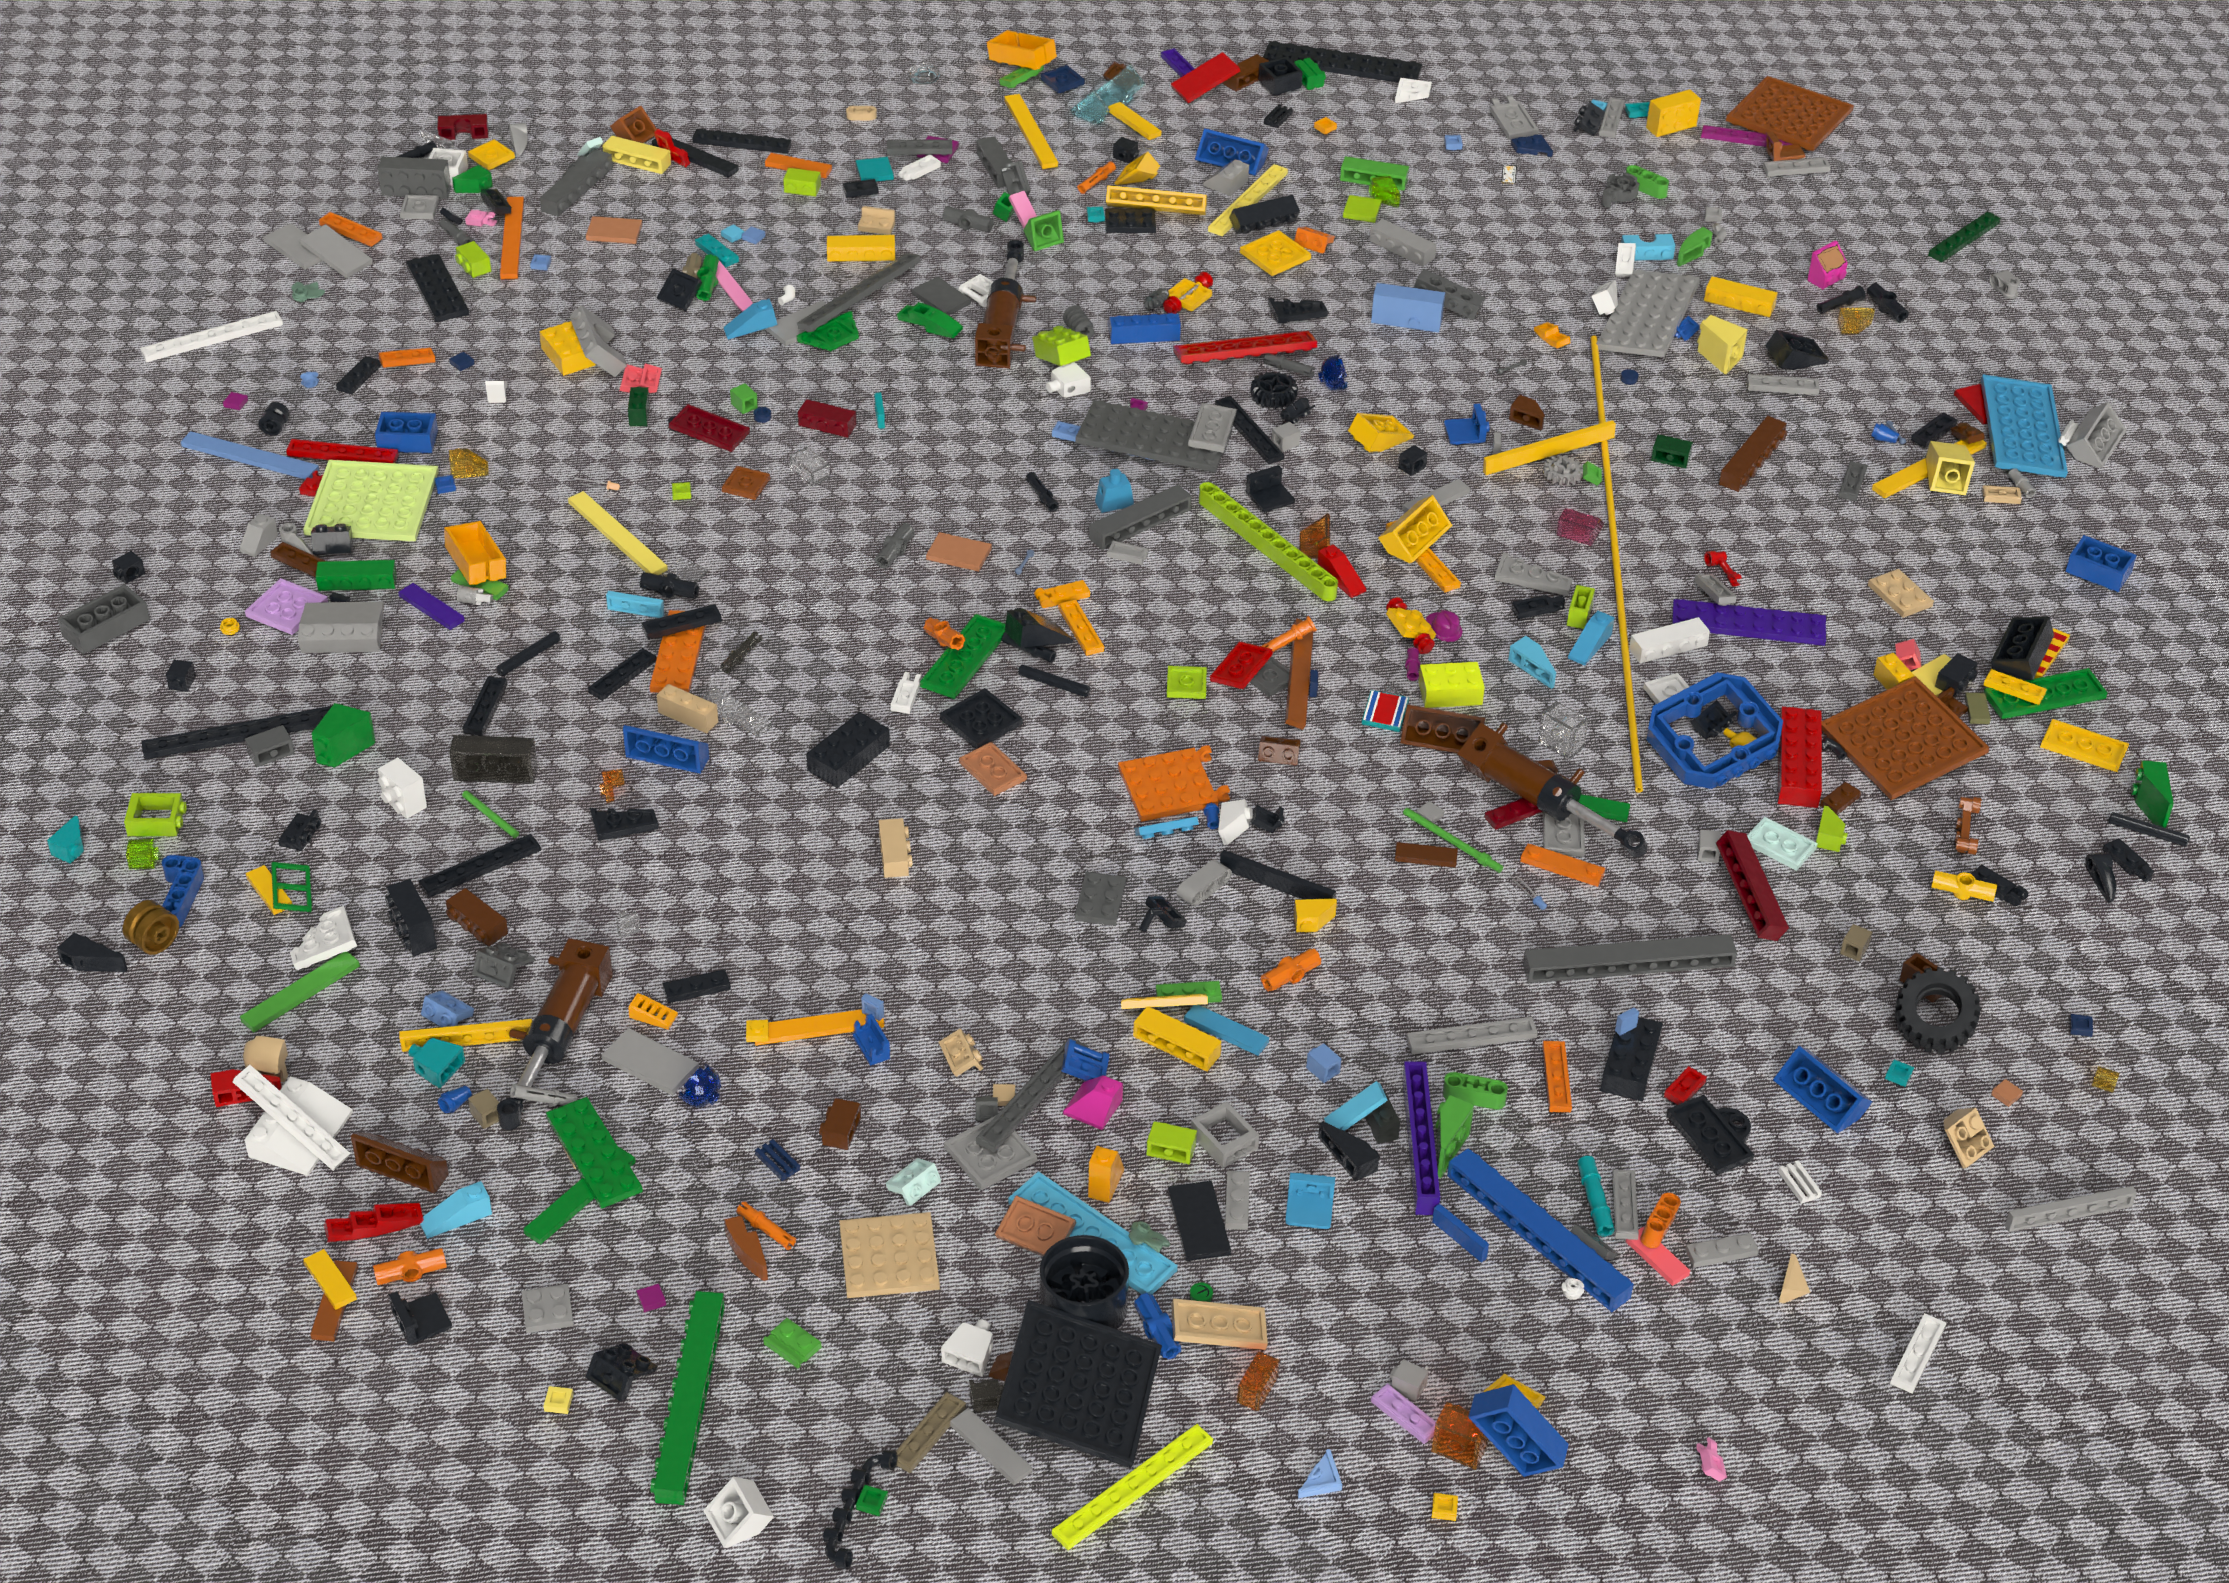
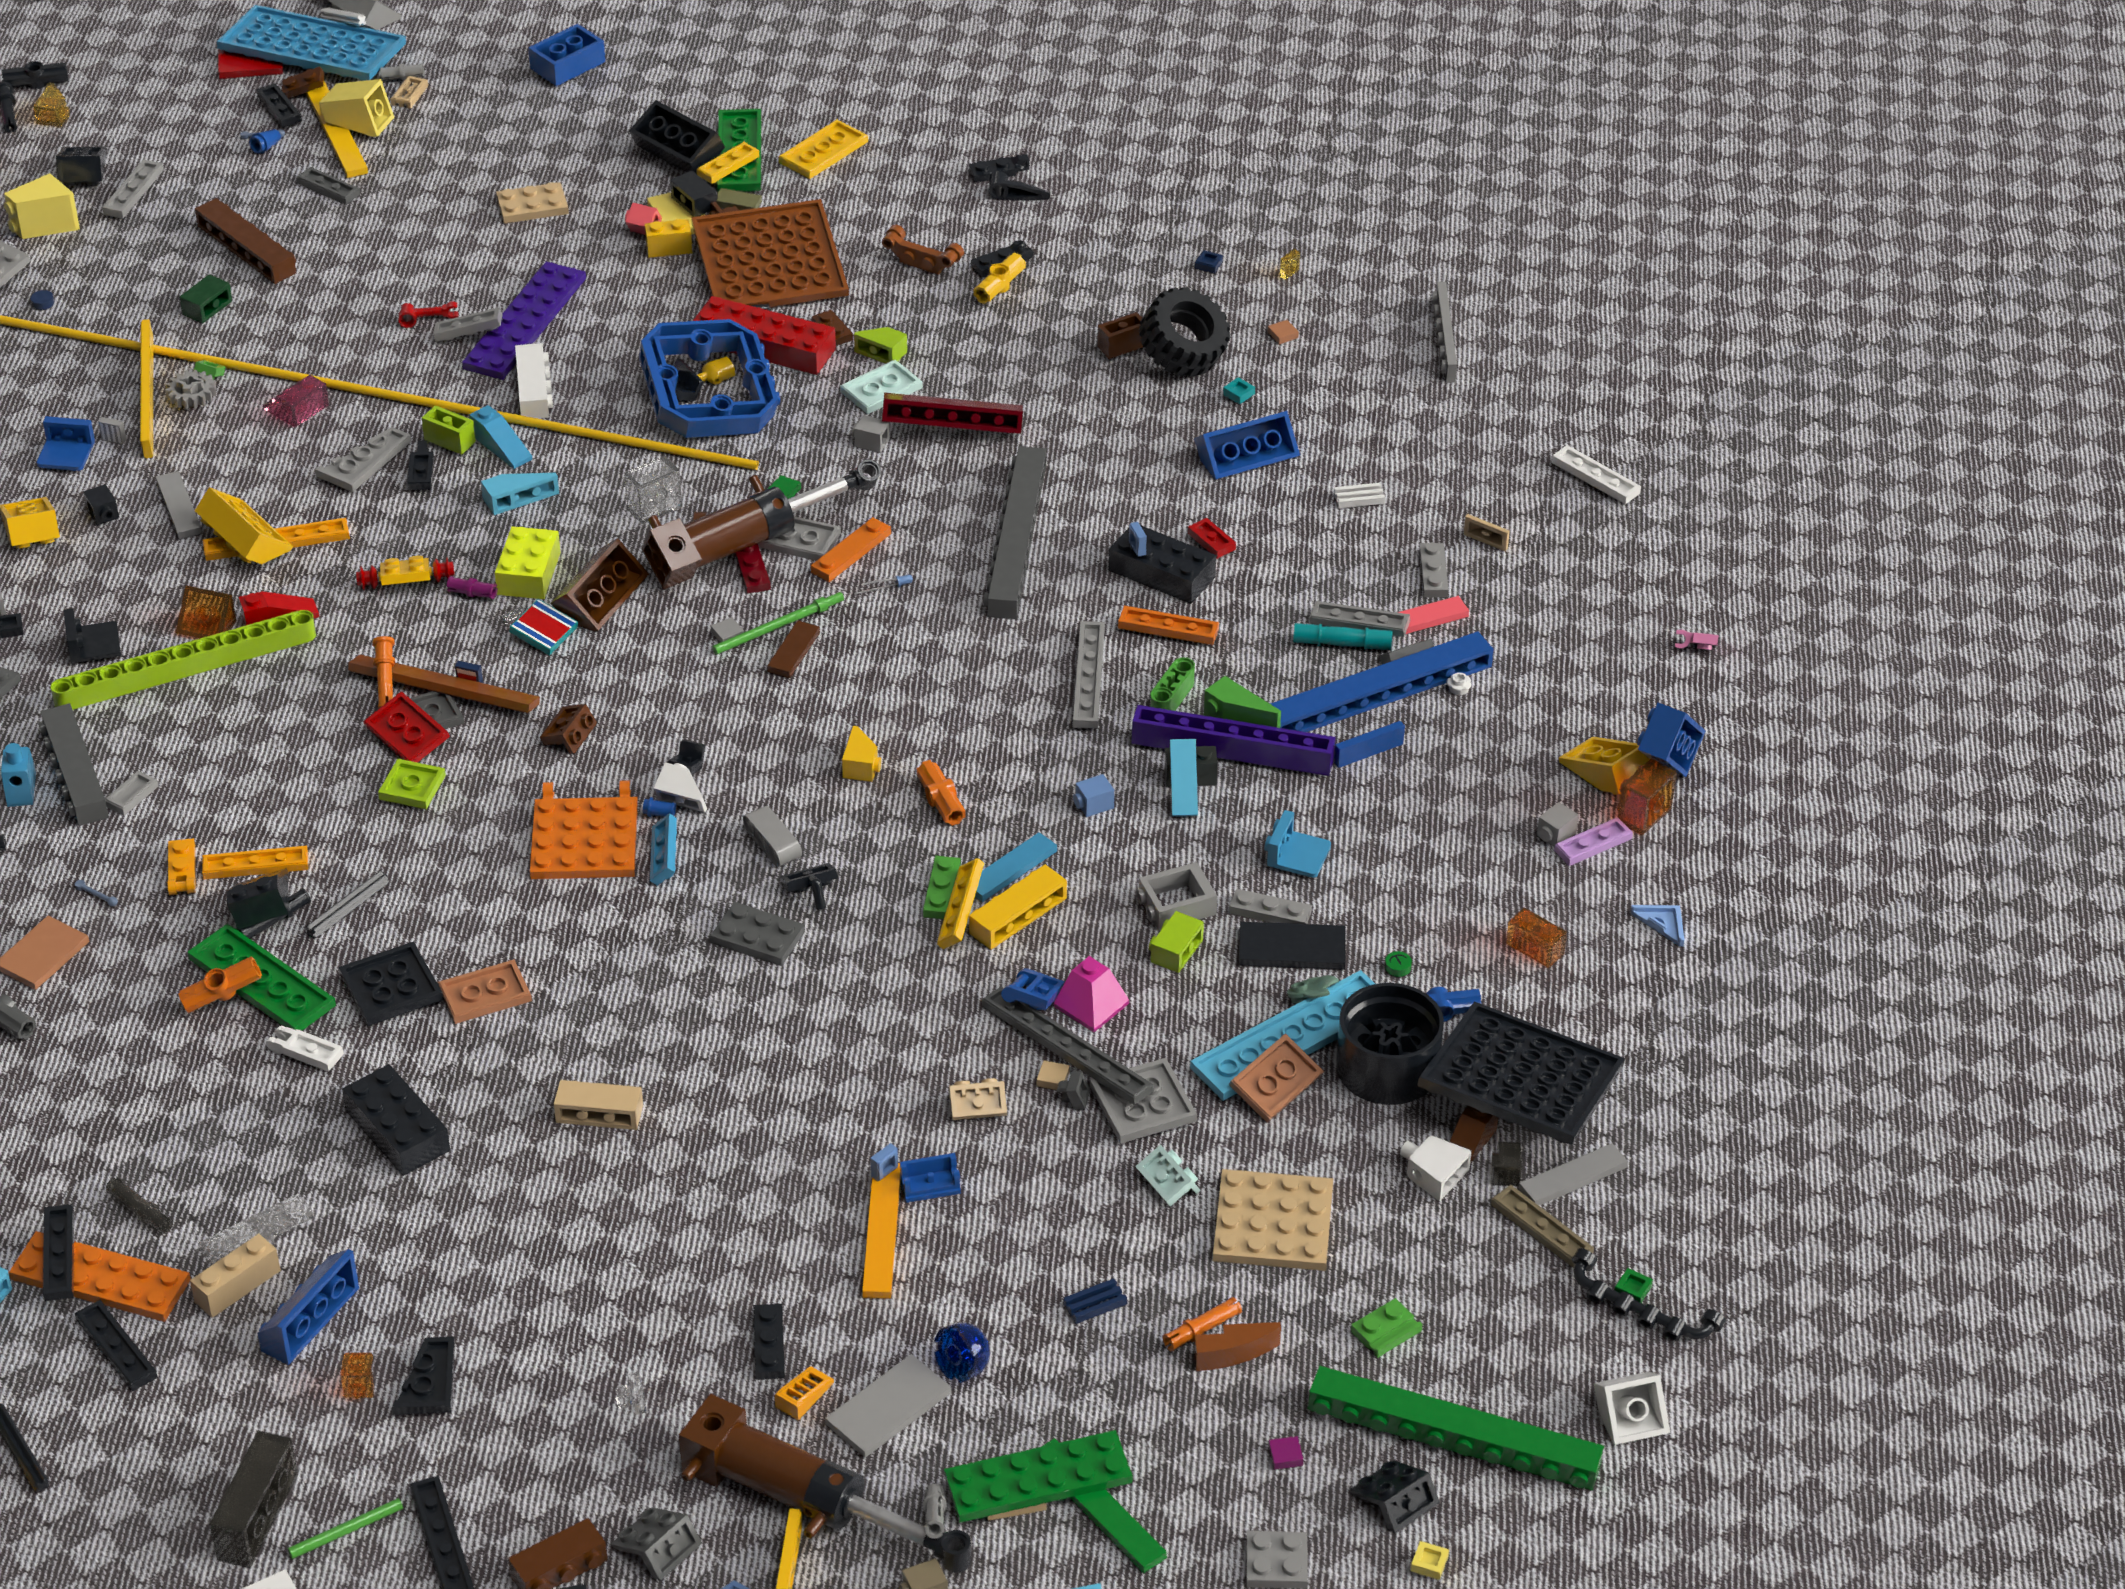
camera: 75 degrees left, 0 degrees up
black plate [463,676,508,736] -> none
yellow plate [746,1019,768,1042] -> none
reddish brown brick [819,1098,861,1150] -> none
neon yellow tile [1052,1424,1213,1550] -> none
light orange slope [1088,1146,1124,1203] -> none
tan plate [1171,1299,1268,1350] -> none
black tile [1220,849,1336,900] -> none
black slope [1318,1121,1380,1182] -> none
magenta piece [1426,610,1463,642] -> none
yellow tile [1431,1493,1458,1521] -> none
reddish brown slope [1509,395,1545,431] -> none
orange beam [1640,1193,1681,1248] -> none
white plate [1643,673,1689,704] -> none
black plate [1666,1095,1755,1176] -> none
dark tan brick [1840,924,1872,962] -> none
tan slope [1944,1108,1994,1168] -> none
black axle [2109,812,2190,846] -> none
green slope [2131,760,2174,828] -> none

